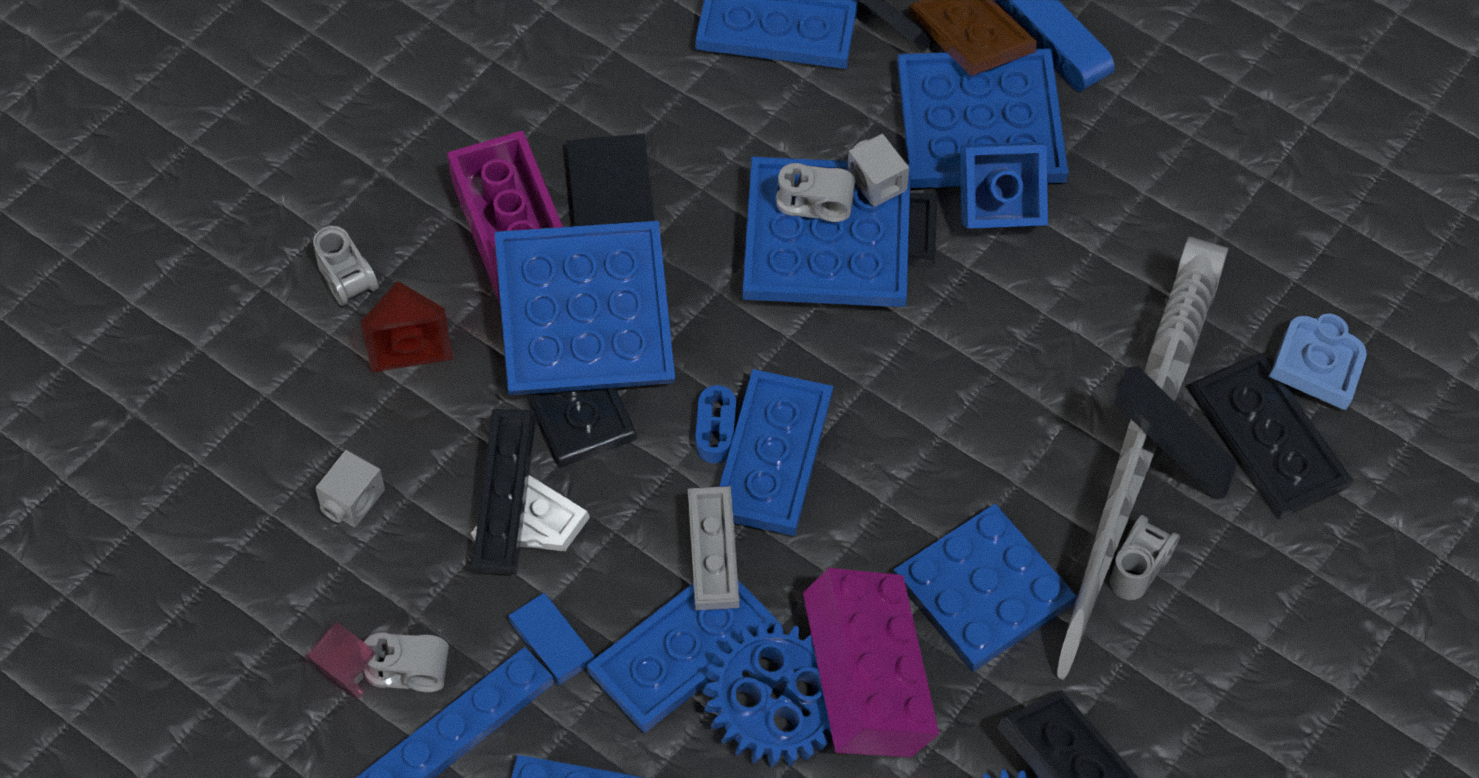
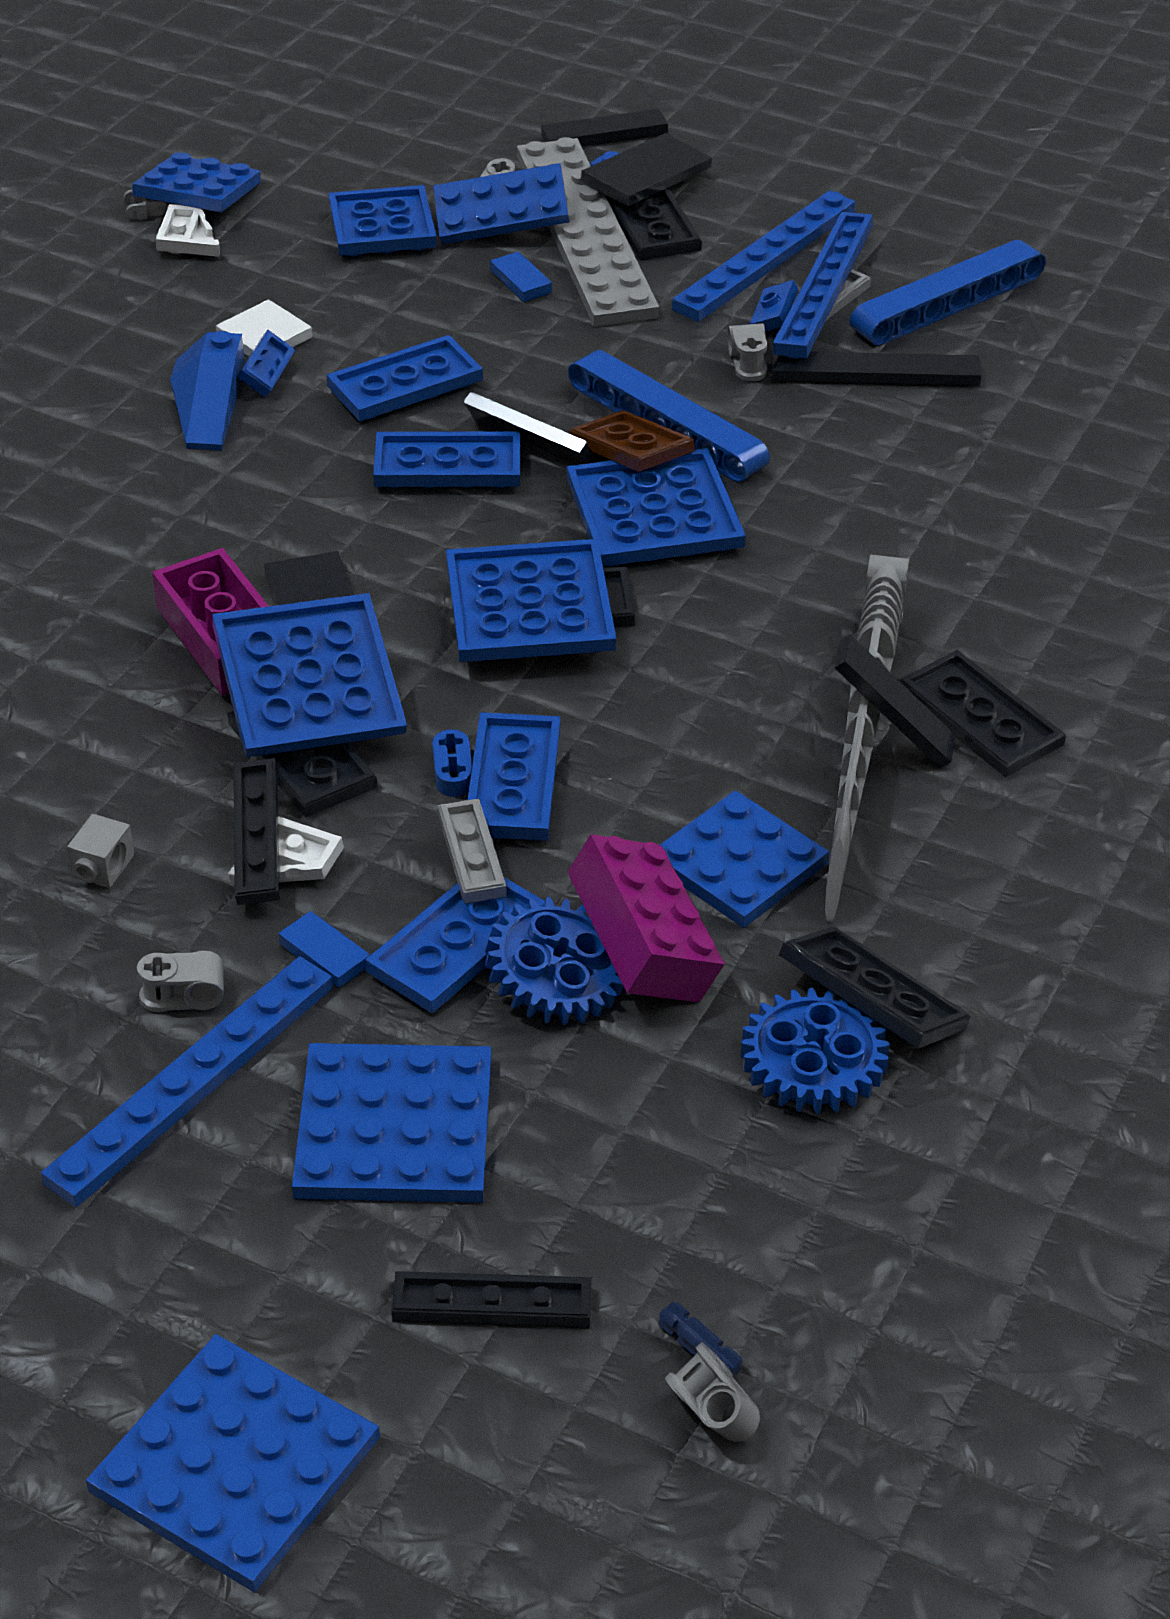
camera: 10 degrees left, 15 degrees down
clear pink panel [308,622,375,699] -> none
light grey piece [313,226,379,306] -> none
clear red slope [361,281,453,373] -> none
light grey piece [776,163,855,222] -> none
light grey brick [848,134,909,208] -> none
blue brick [960,142,1048,228] -> none
light grey piece [1109,515,1181,600] -> none
medium blue plate [1269,313,1367,410] -> none

